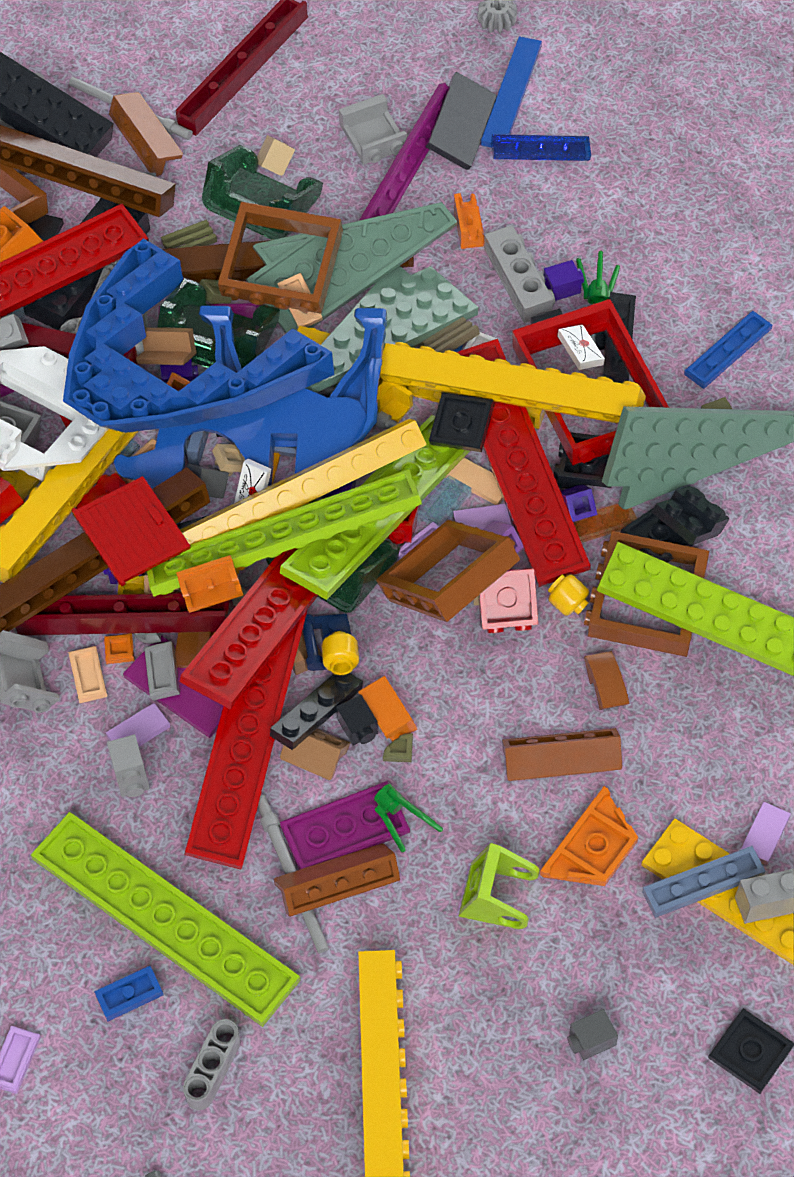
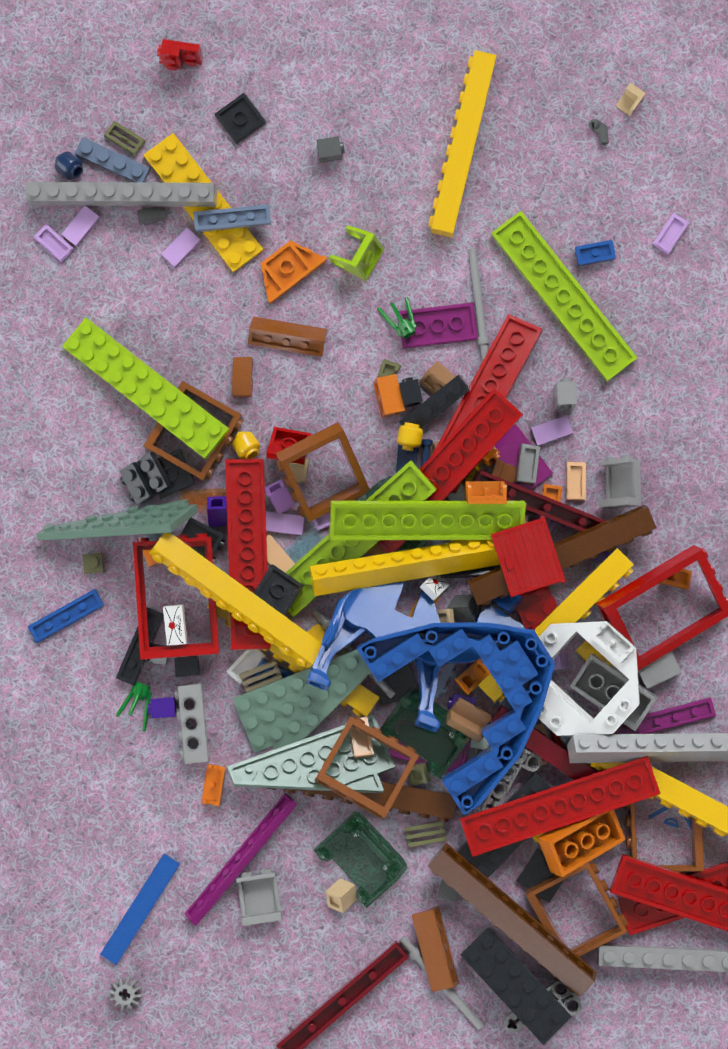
camera: 165 degrees left, 25 degrees up
light grey beam [183,1019,241,1111] -> none
dark orange panel [274,843,400,917] -> none
tile [425,72,497,170] -> none
clear blue tile [491,134,591,161] -> none

